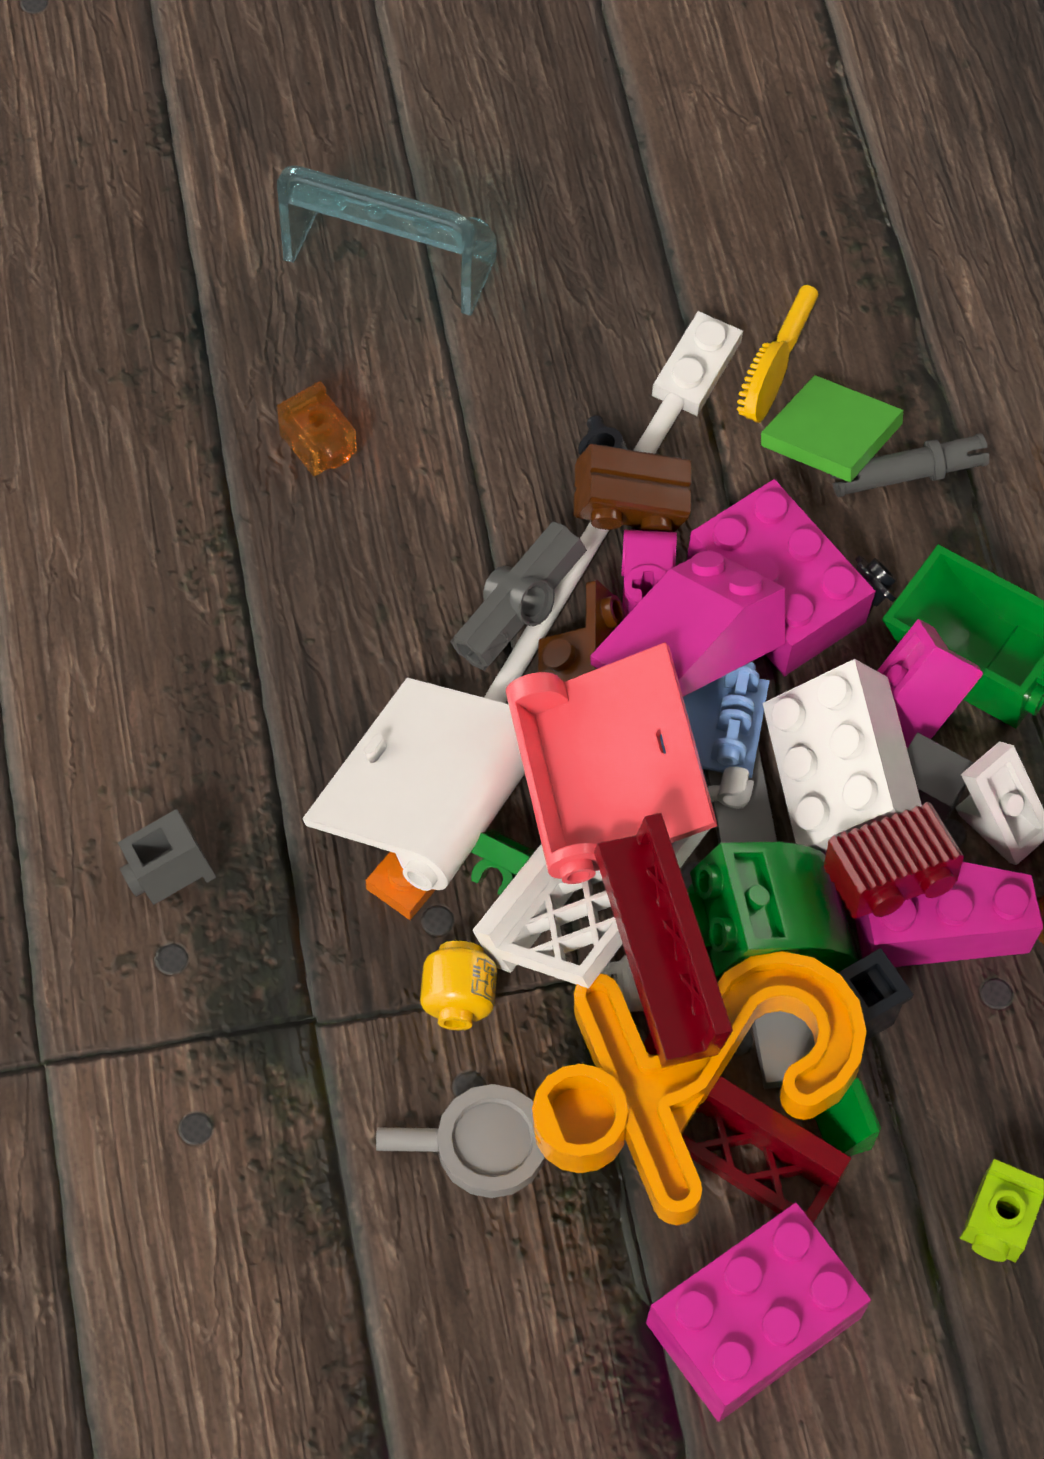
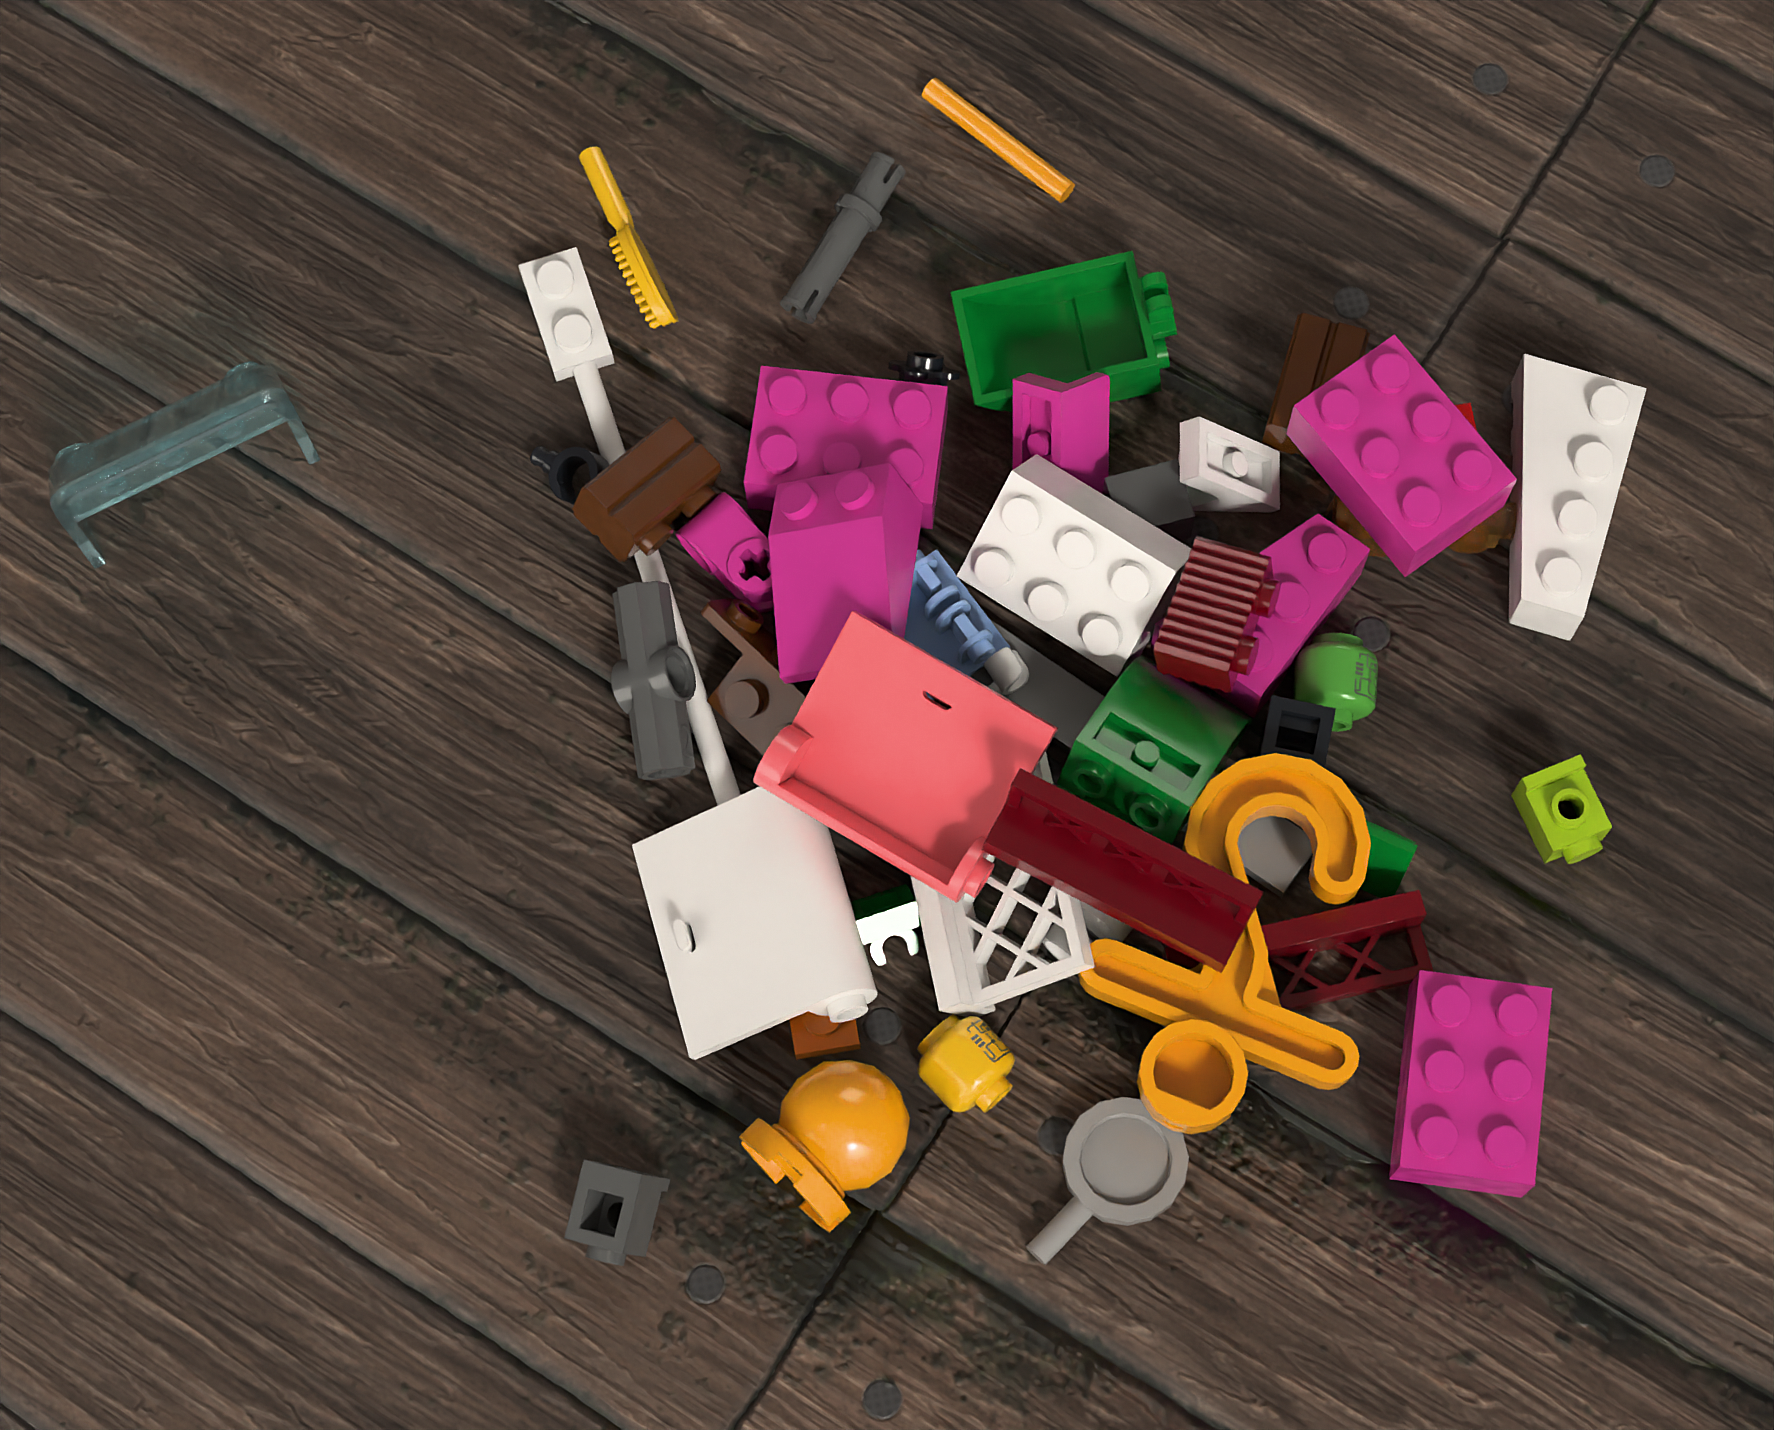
camera: 40 degrees left, 10 degrees up
clear orange brick [277,381,357,477] -> none
bright green tile [761,375,904,483] -> none
none -> light orange tile [739,1060,910,1232]
none -> bright green head [1293,633,1378,731]

